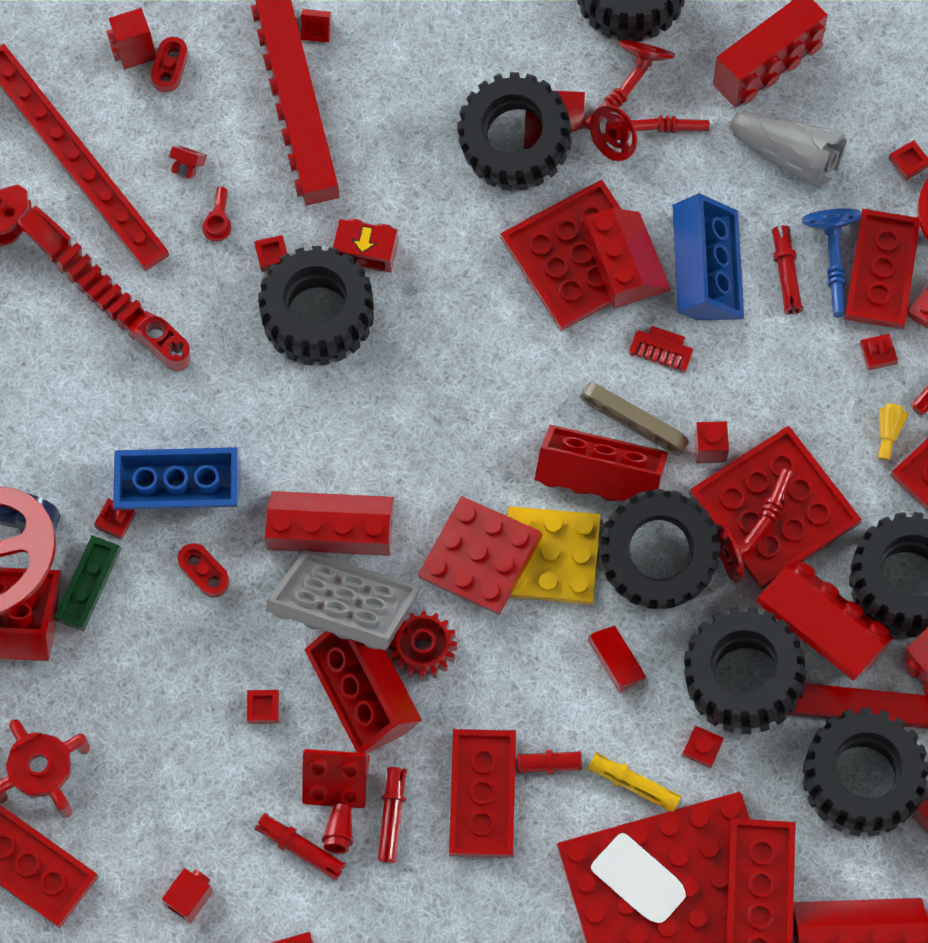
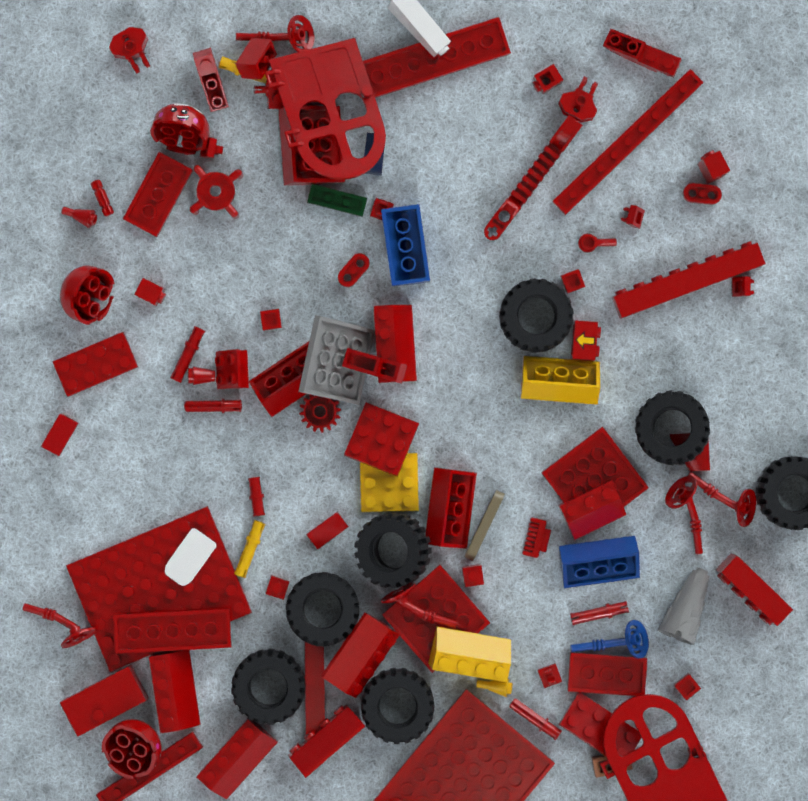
camera: 80 degrees right, 20 degrees up
red plate [449,729,516,858] -> none
none -> red slope [342,348,407,384]
none -> yellow slope [429,626,511,682]
none -> yellow slope [521,356,600,405]

